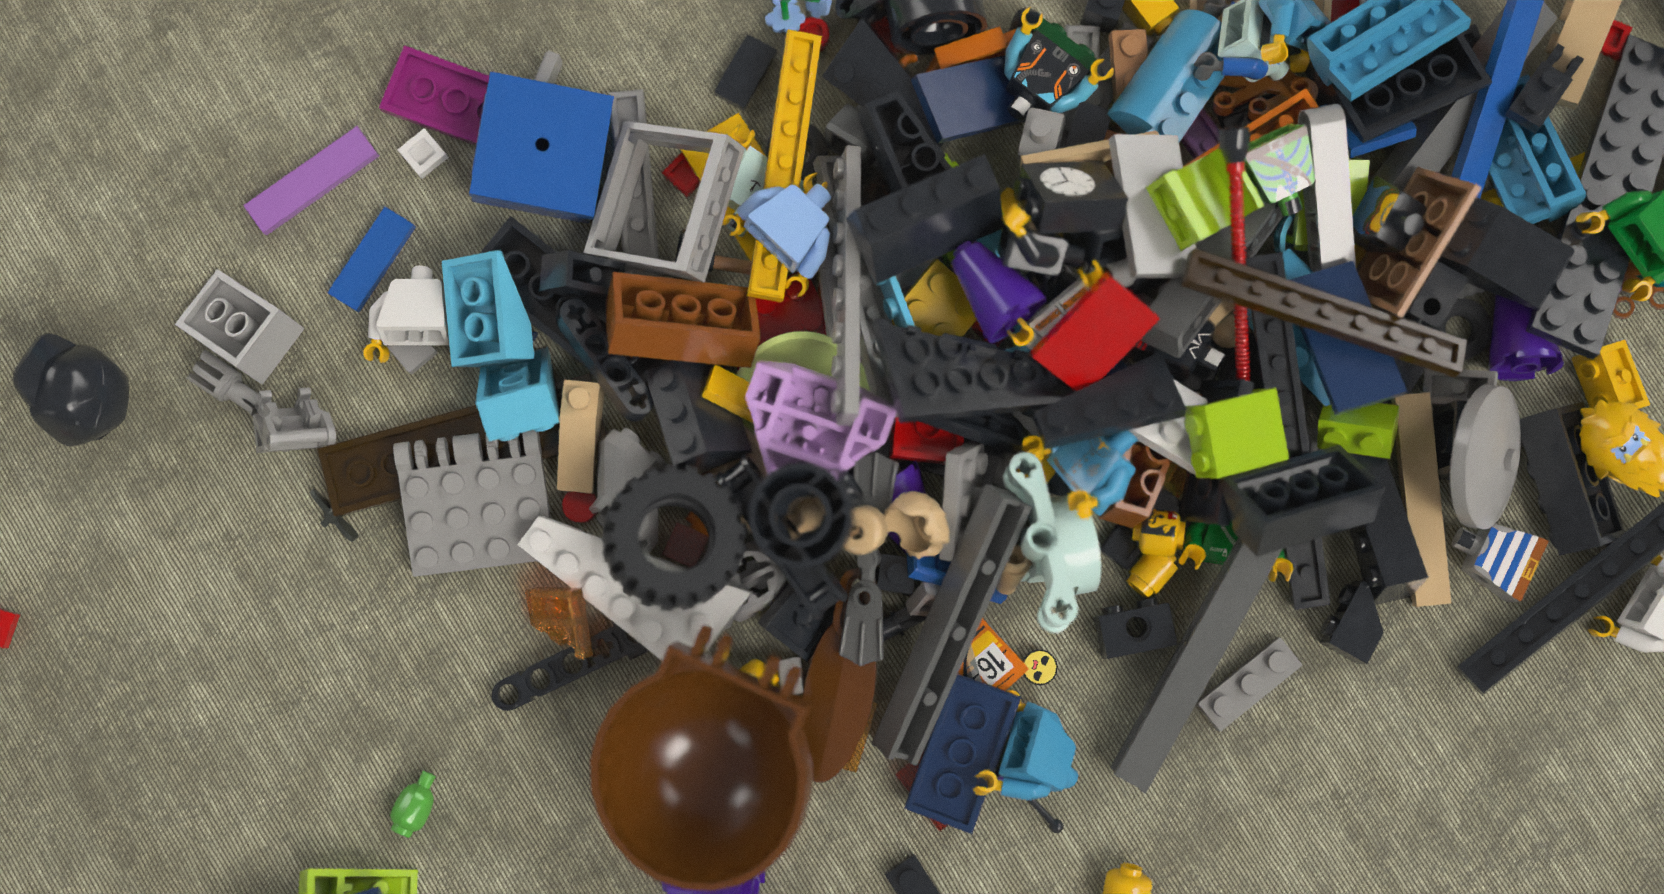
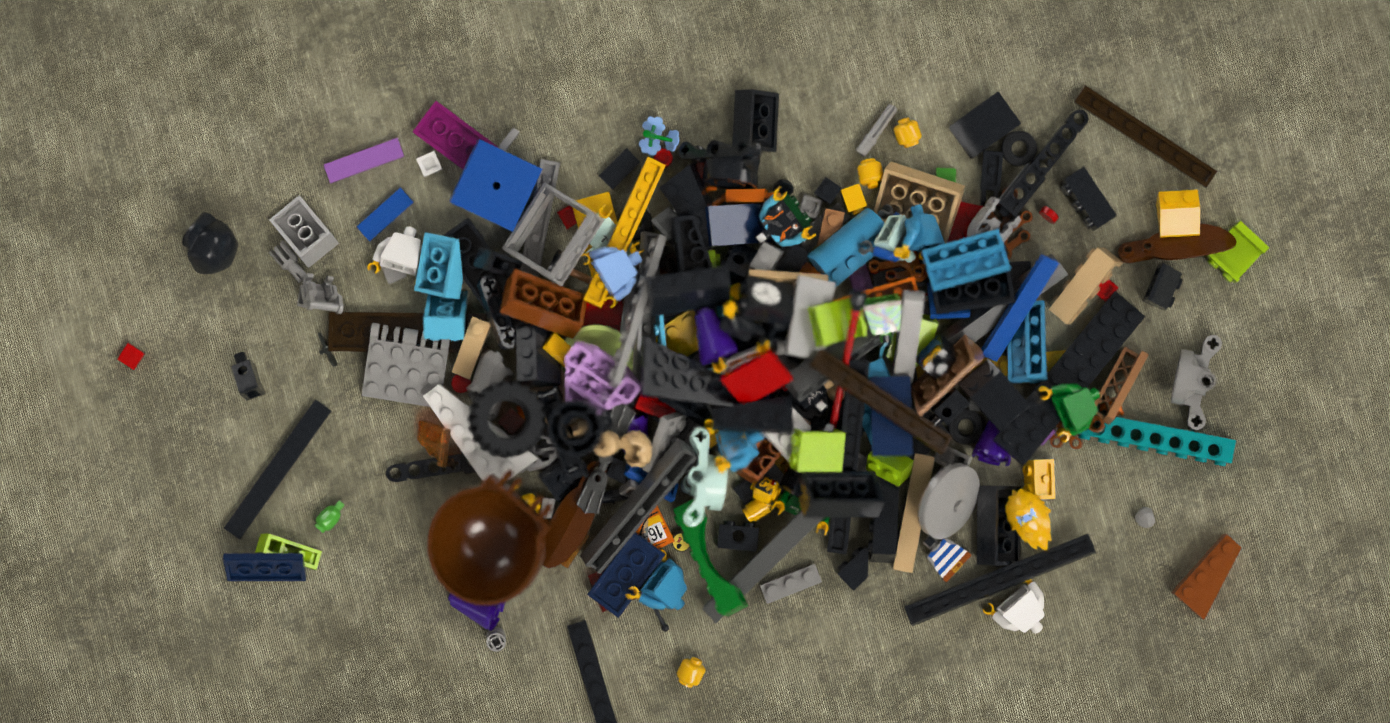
camera: 20 degrees right, 5 degrees up
tan cone [996,544,1031,595] -> none
black hinge [1505,44,1584,134] -> none
none -> black tile [224,399,332,539]
none -> black torso [231,352,265,401]
none -> green arch [673,499,748,617]
none -> black brick [721,244,758,286]

